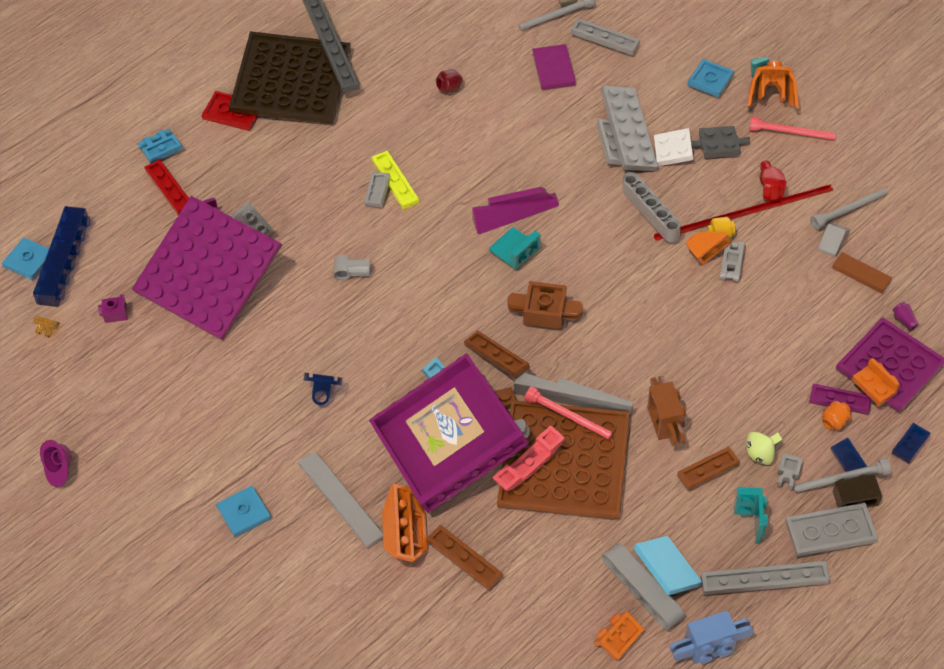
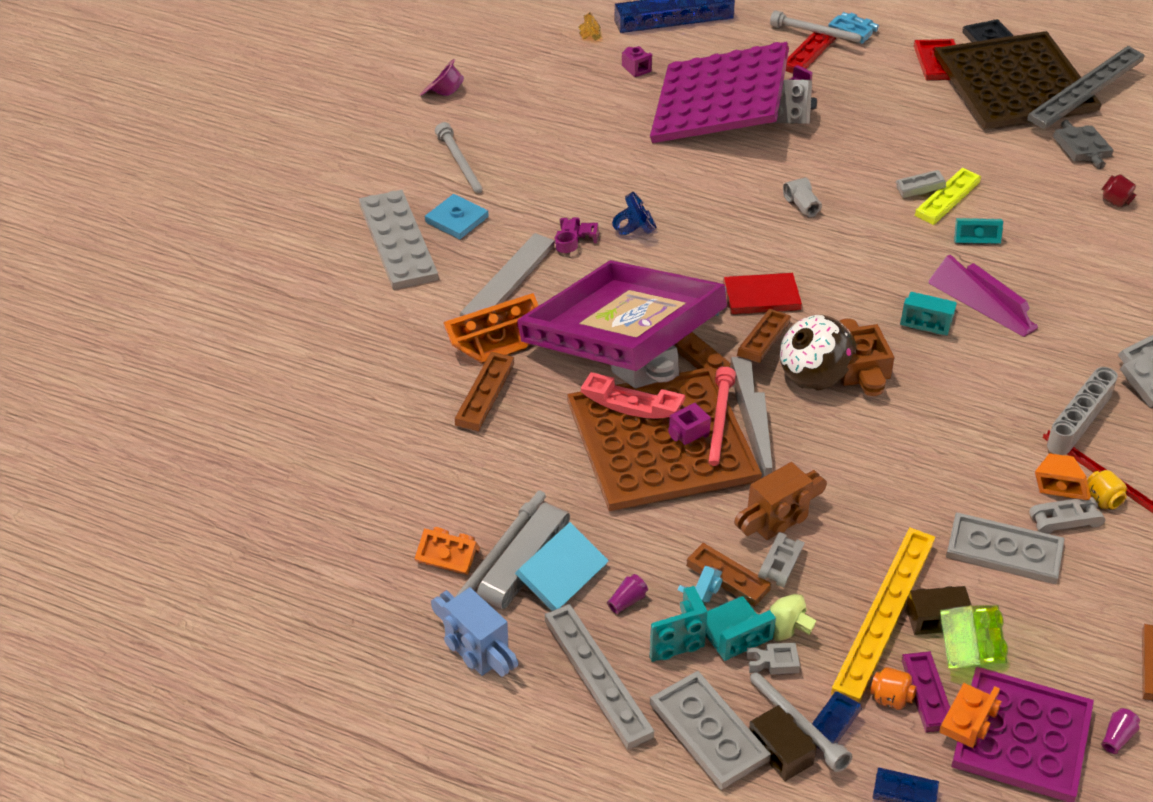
camera: 65 degrees right, 10 degrees down
none -> light grey plate [359,190,438,290]
none -> light grey piece [435,122,482,193]
none -> light grey bar [455,490,546,597]
none -> magenta piece [554,217,599,253]
none -> magenta cone [607,574,648,614]
none -> magenta brick [668,403,711,445]
none -> medium azure bracket [678,566,722,602]
none -> teal bracket [706,596,776,661]
none -> red tile [723,273,802,314]
none -> light grey plate [758,532,805,588]
none -> light grey piece [770,10,861,42]
none -> cylinder [780,315,856,391]
none -> yellow plate [831,527,935,705]
none -> dark brown brick [906,586,974,635]
none -> clear neon green slope [940,605,1008,669]
none -> light grey tile [946,512,1064,584]
none -> teal tile [954,218,1004,243]
none -> black tile [962,19,1014,42]
none -> dark grey plate [1053,120,1114,169]

